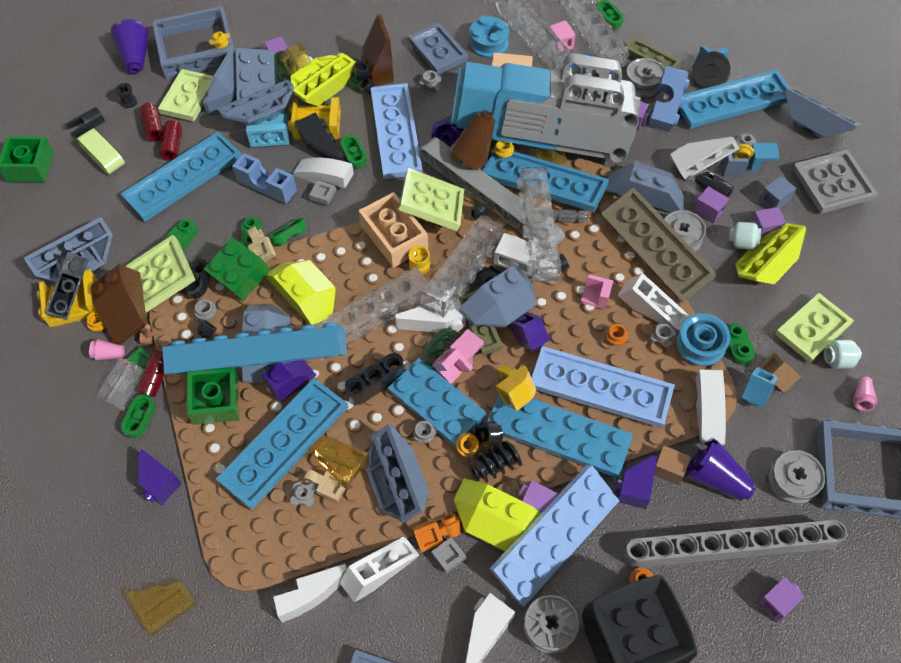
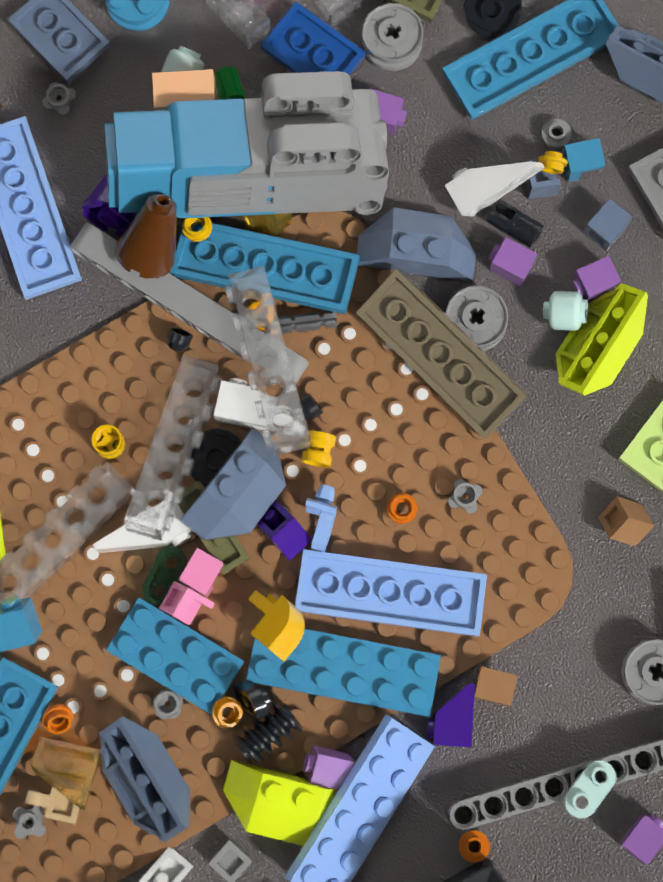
camera: 10 degrees left, 20 degrees up
black beam [345,353,405,405] -> none
light nougat brick [358,192,428,268] -> none
yellowish green plate [398,168,464,231] -> none
orange plate [412,513,462,553] -> none
bright pink panel [581,274,613,309] -> none
white slope [618,273,689,332] -> none
medium blue arch [648,66,690,132] -> none
dark azure wheel [676,313,731,366] -> none
dark purple cone [685,437,756,501] -> none
white slope [696,370,726,445] -> none
green plate [727,323,755,365] -> none
dark azure brick [741,367,779,407] -> none
none -> orange plate [42,704,73,734]
none -> yellow wheel [301,430,336,468]
none -> light blue piece [305,484,337,552]
none -> light aqua plate [564,761,616,819]

